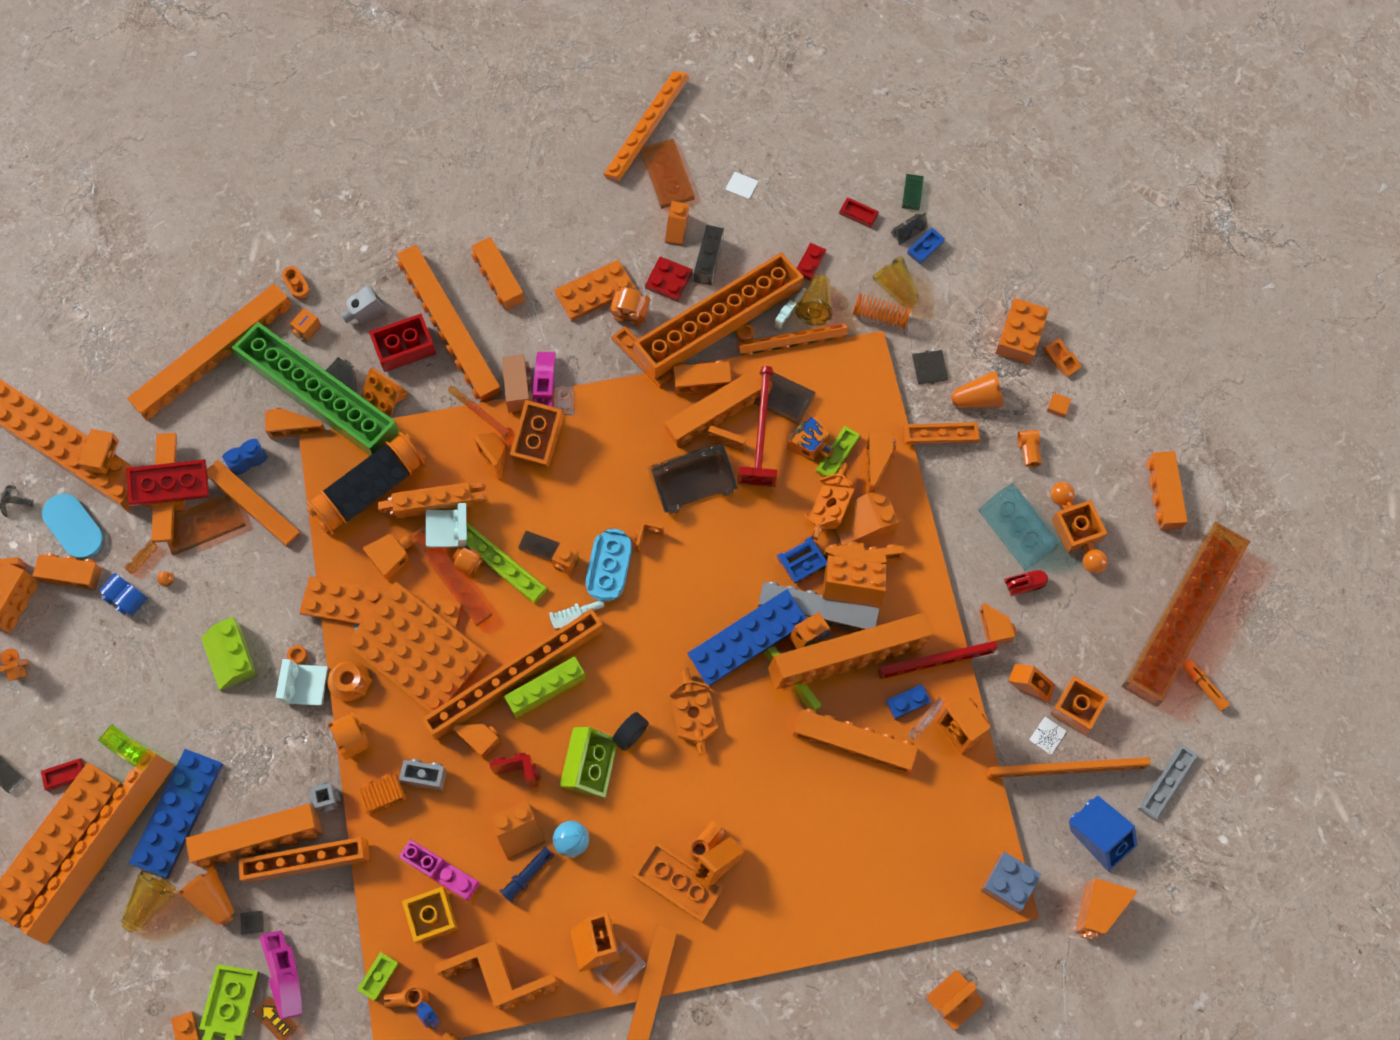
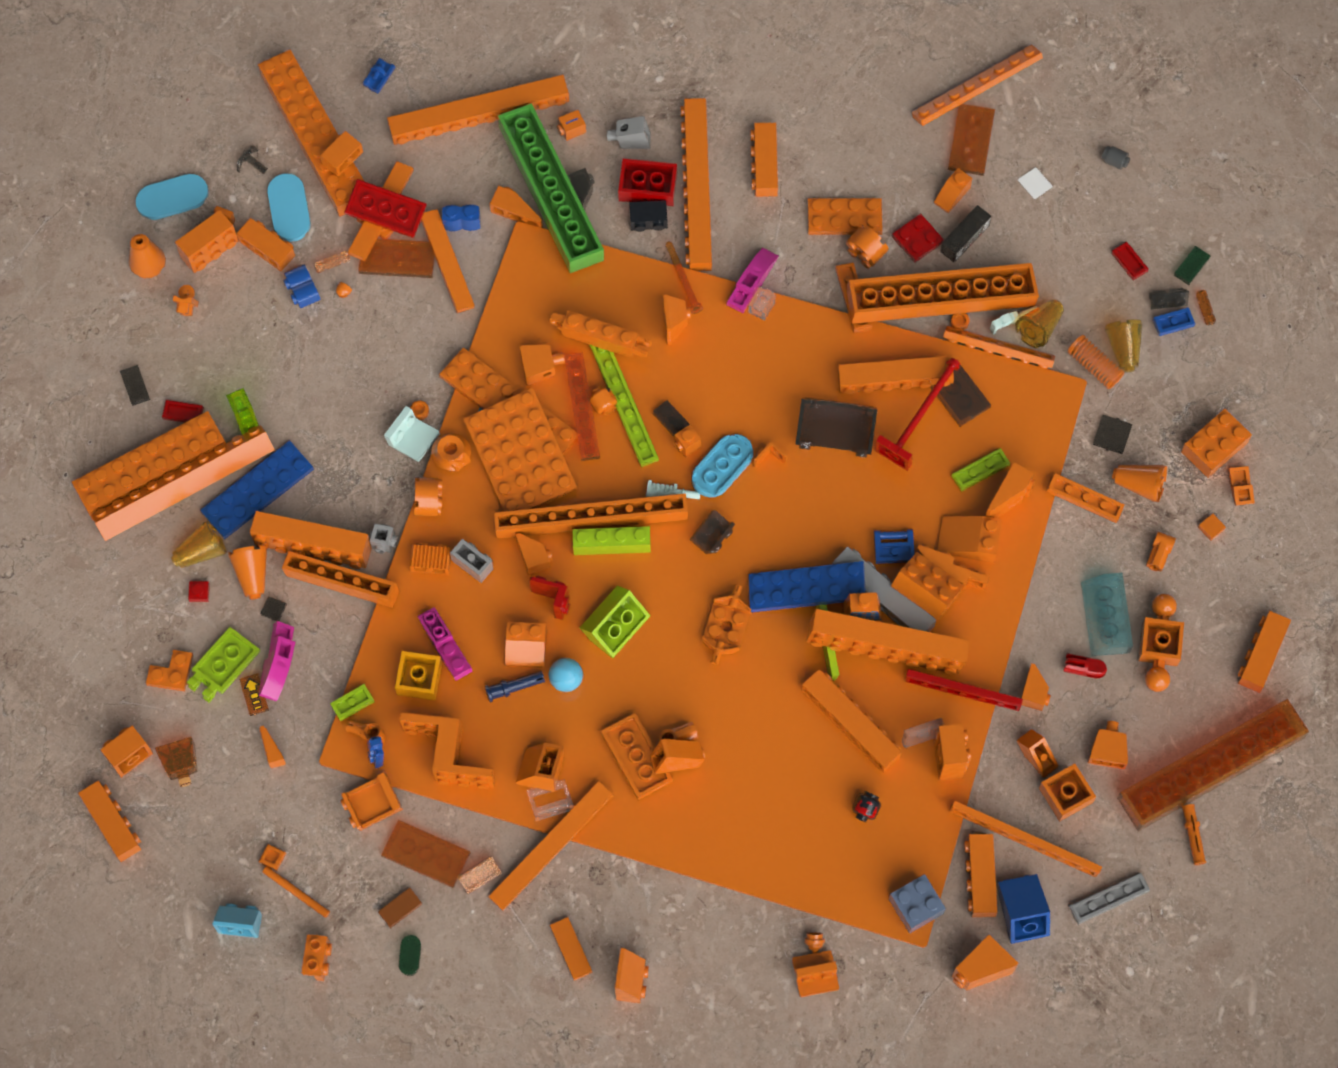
camera: 30 degrees right, 0 degrees up
lime slope [201,617,258,691] -> none
orange plate [282,266,310,299] -> none
black brick [306,432,426,535] -> none
orange bracket [361,367,408,416] -> none
light aqua bracket [426,503,467,548] -> none
nougat brick [502,354,534,413] -> none
orange brick [510,400,565,467] -> none
black tyre [612,712,649,751] -> none
orange brick [673,360,732,394] -> none
orange tile [708,426,746,451] -> none
torso [786,414,834,460] -> none
red plate [796,242,827,281] -> none
orange plate [804,463,856,540] -> none
blue plate [886,684,931,720] -> none
white sticker [1030,717,1066,755] -> none
none -> red plate [188,581,210,602]
none -> blue hips [363,58,395,94]
none -> black brick [629,200,668,232]
none -> clear smoke bracket [690,510,735,554]
none -> orange plate [805,932,825,953]
none -> head [852,791,881,822]
none -> orange brick [964,834,998,917]
none -> orange torso [1088,721,1128,770]
none -> dark grey brick [1102,146,1130,170]
none -> clear orange axle [1196,290,1216,326]

